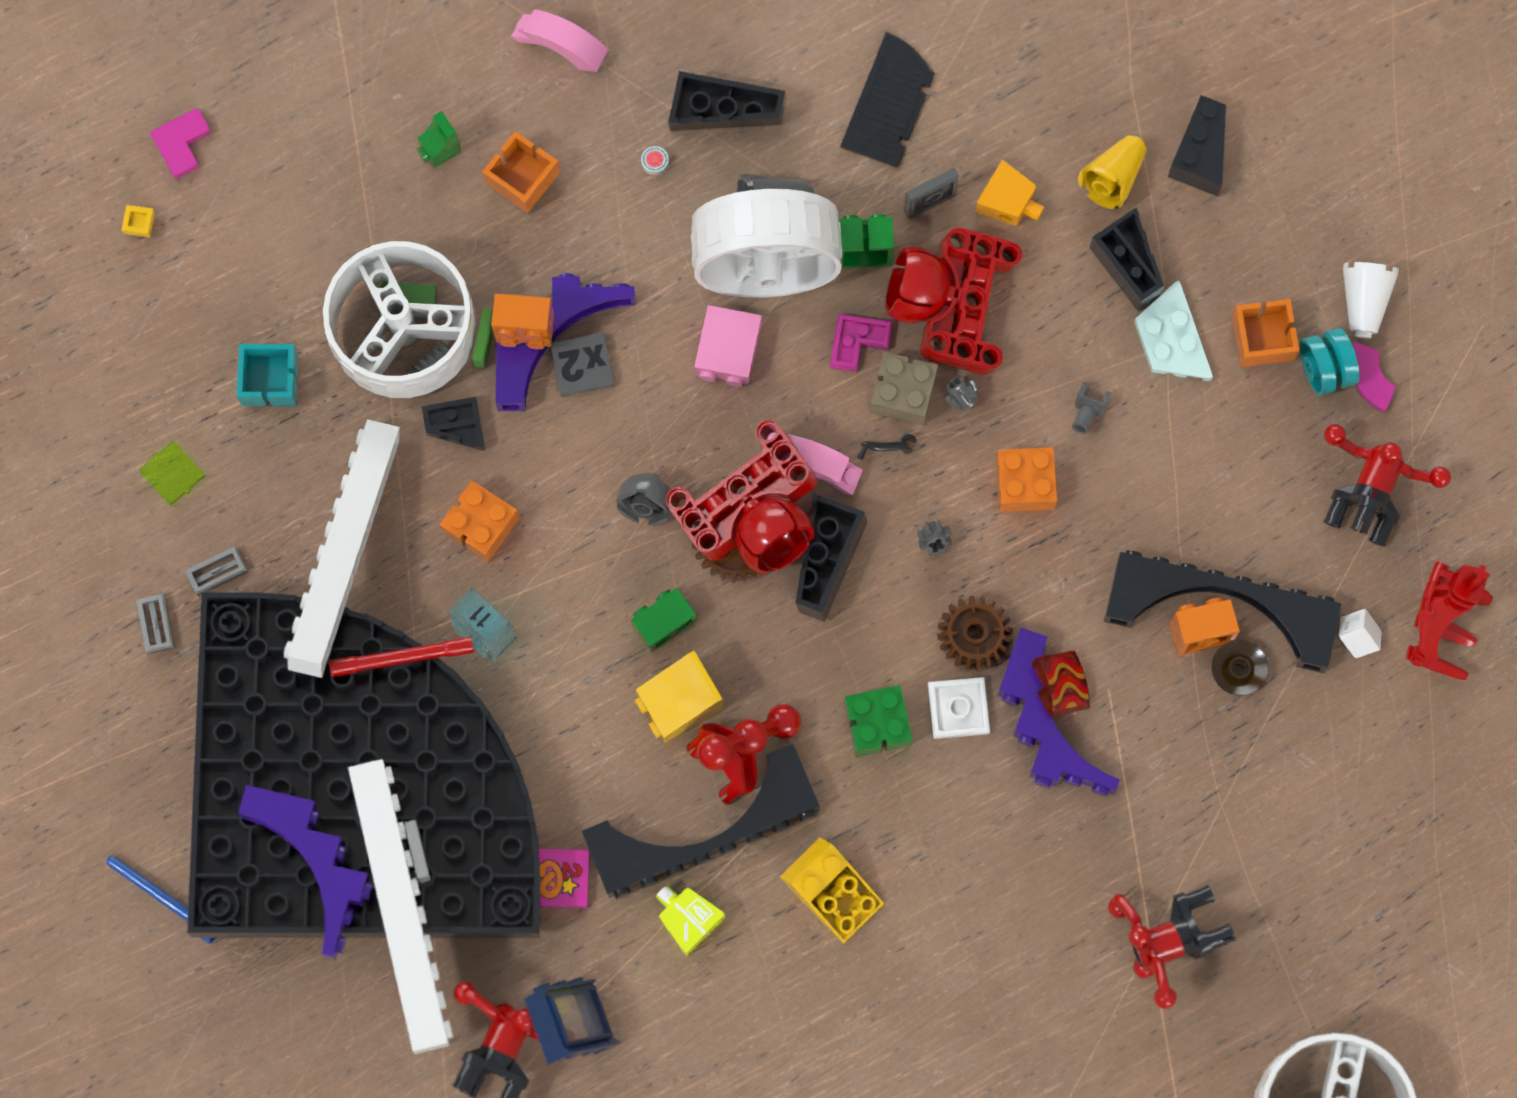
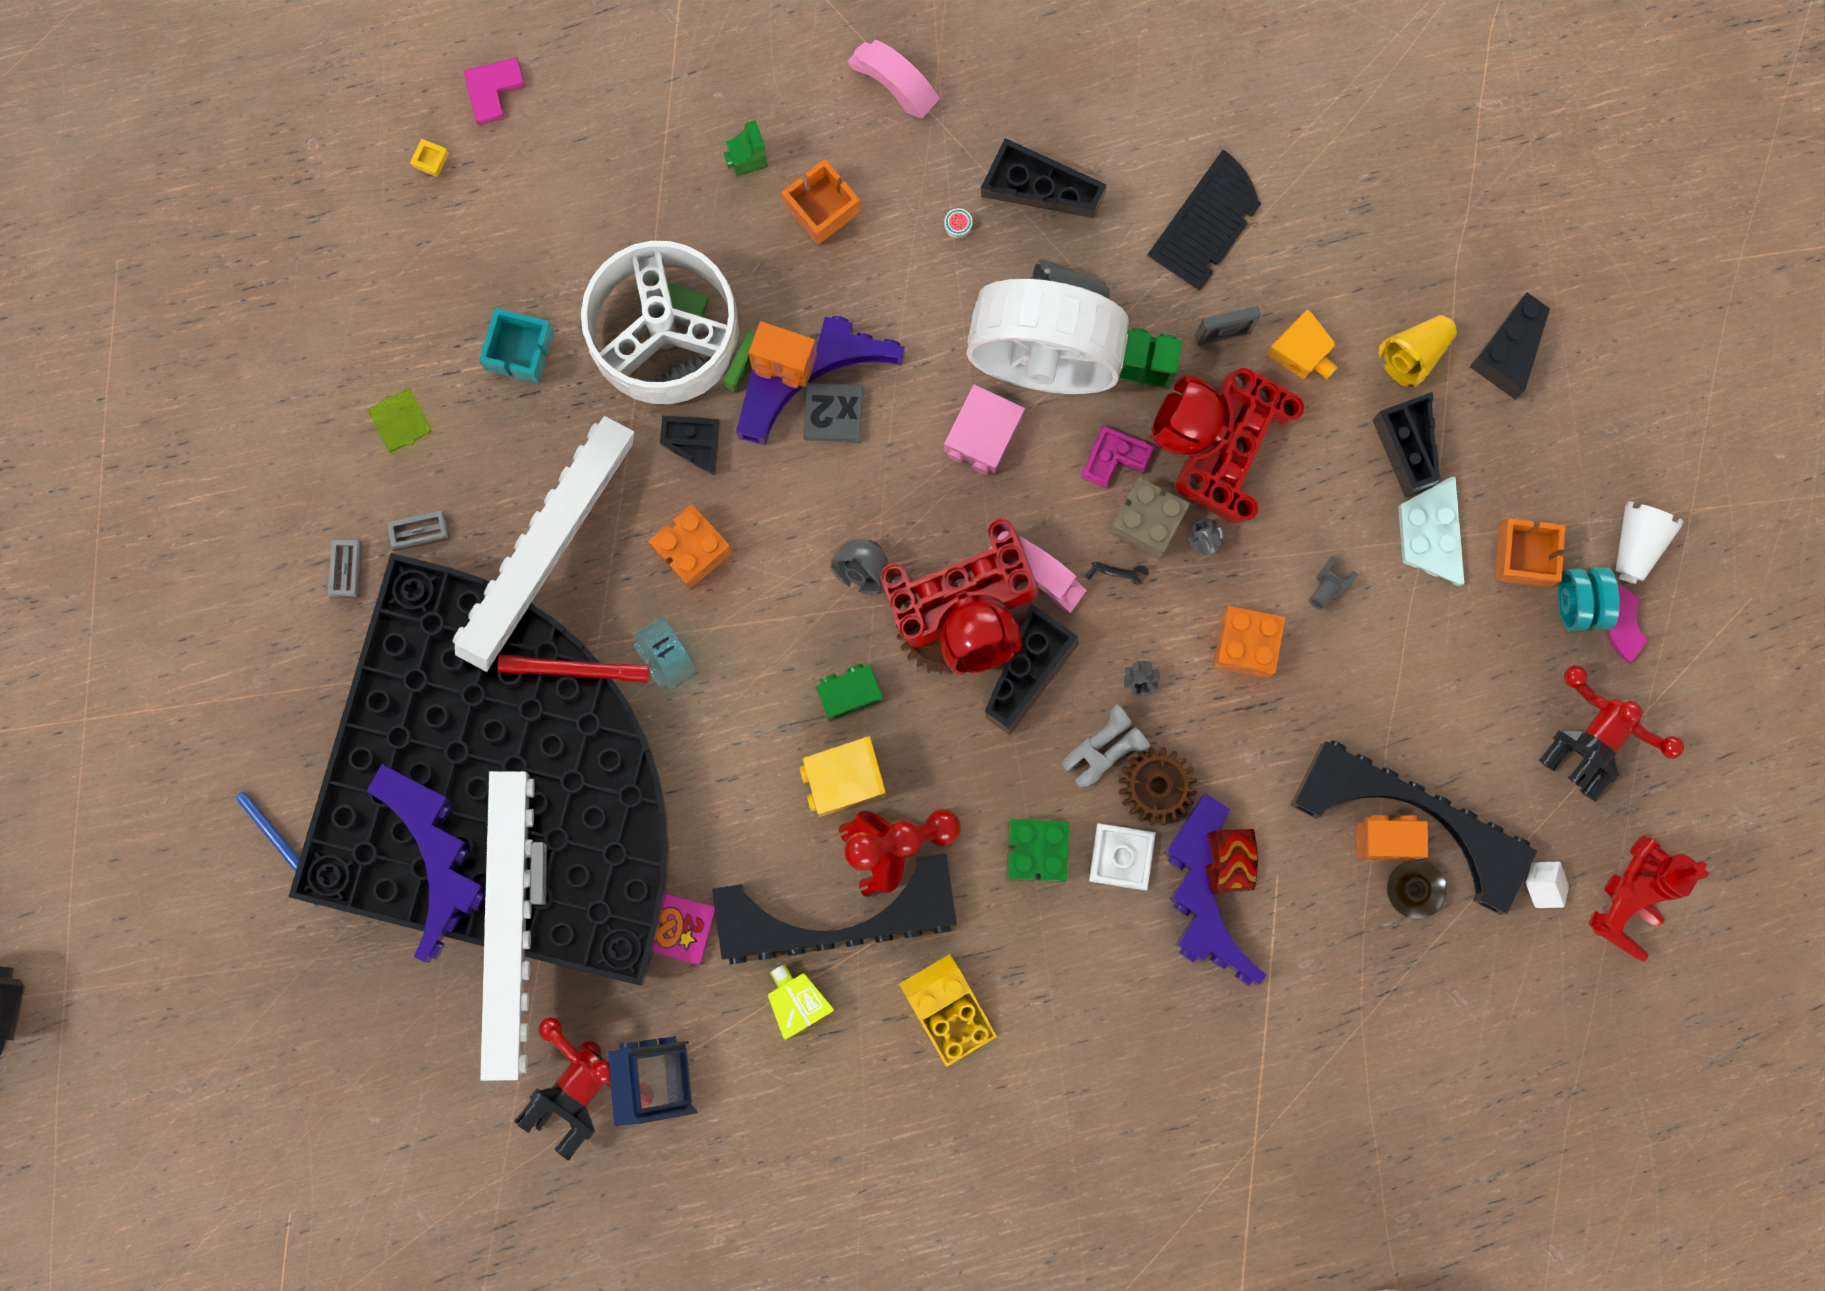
camera: 10 degrees right, 5 degrees up
wheel [1108,885,1236,1009] -> none
none -> light grey piece [1061,704,1151,788]

